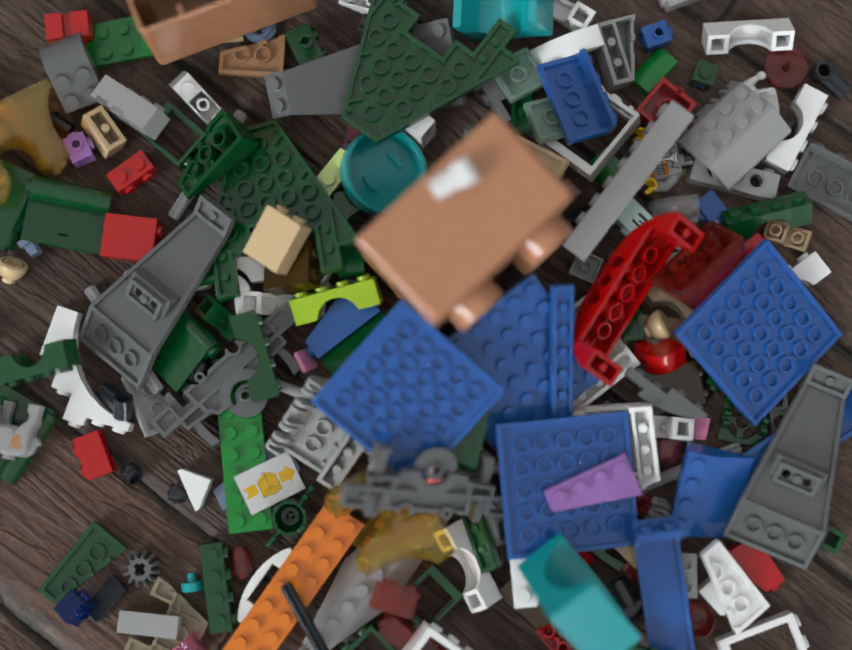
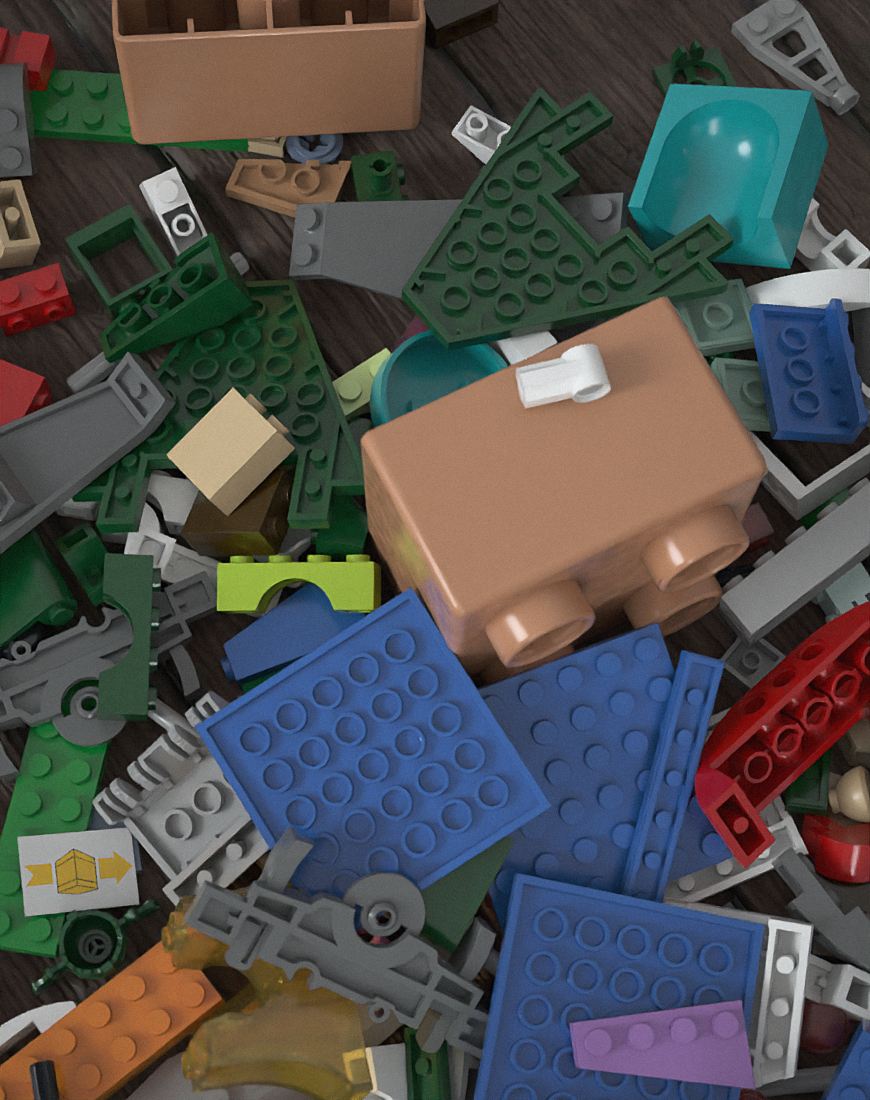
camera: 10 degrees right, 15 degrees down
light grey wedge [91,75,170,140] -> none
bright pink slope [294,349,318,374] -> none

